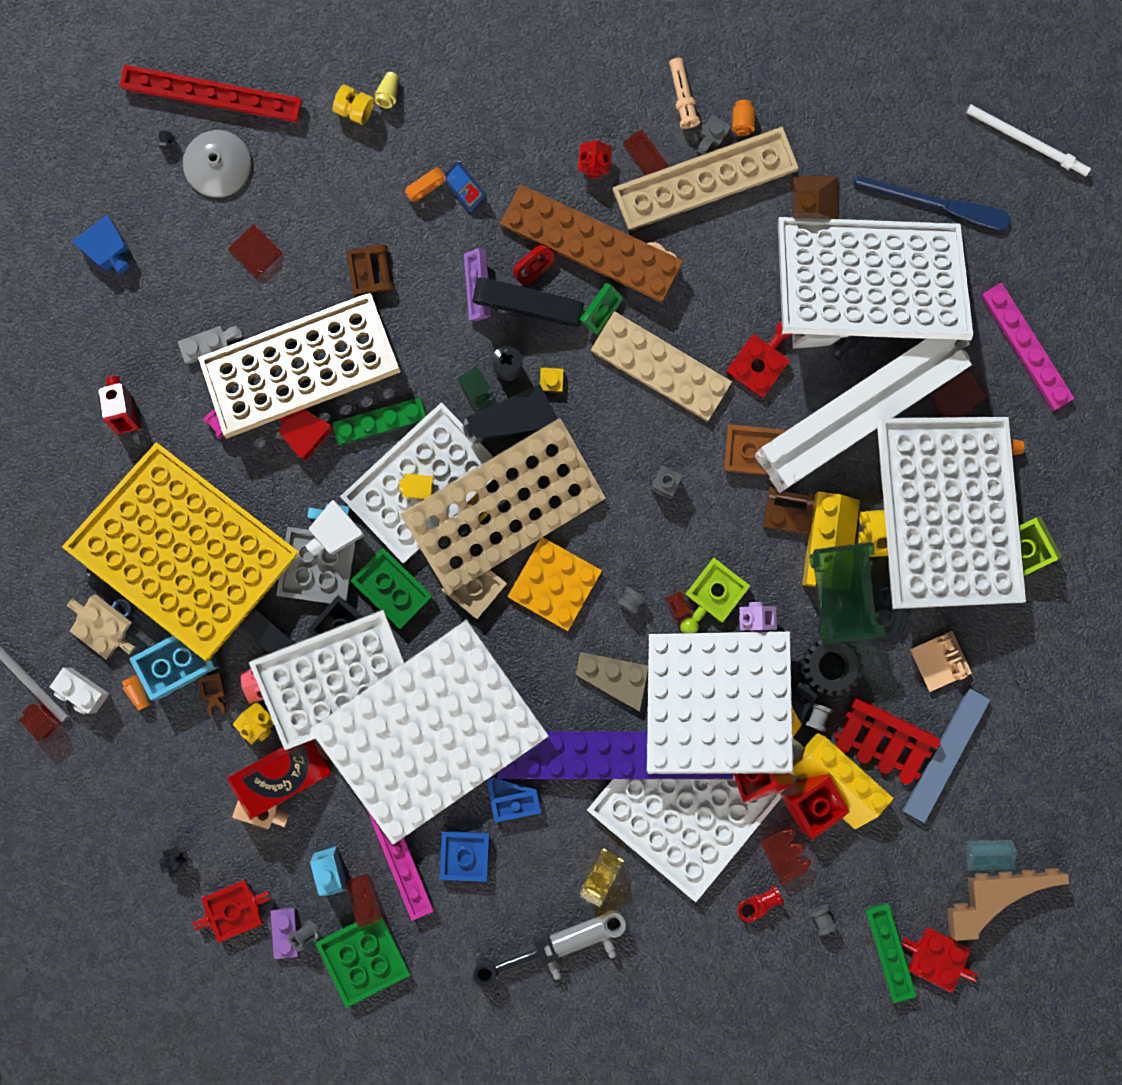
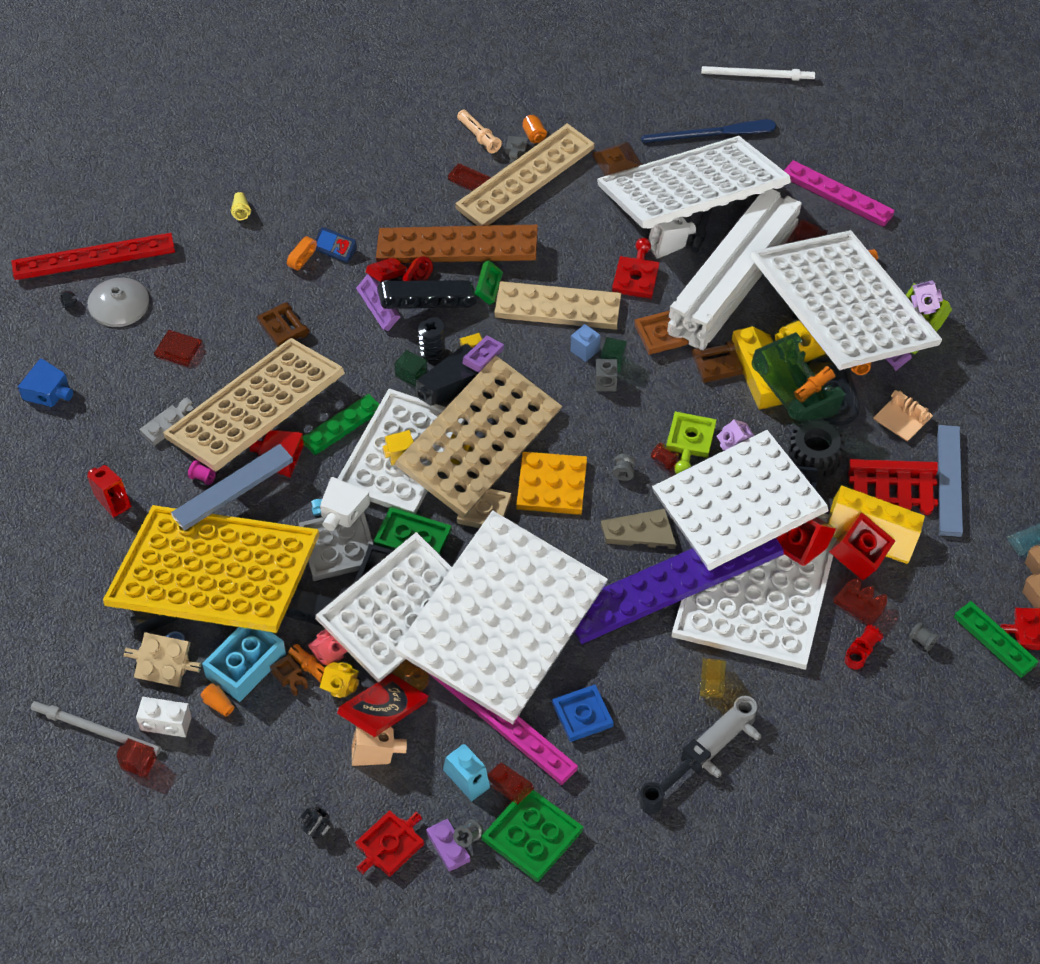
camera: 20 degrees left, 30 degrees down
yellow wheel [332,84,374,125] -> none
blue wing [486,777,541,823] -> none
red brick [578,140,612,178] -> none
light grey bush [805,703,833,732] -> none
none -> sand blue tile [171,444,293,531]
none -> orange pin [288,644,325,683]
none -> red plate [365,258,407,282]
none -> medium lavender plate [463,336,504,372]
none -> medium blue brick [571,324,600,362]
none -> clear green brick [601,337,627,373]
none -> orange pin [794,366,835,403]
none -> lavender brick [911,280,943,314]

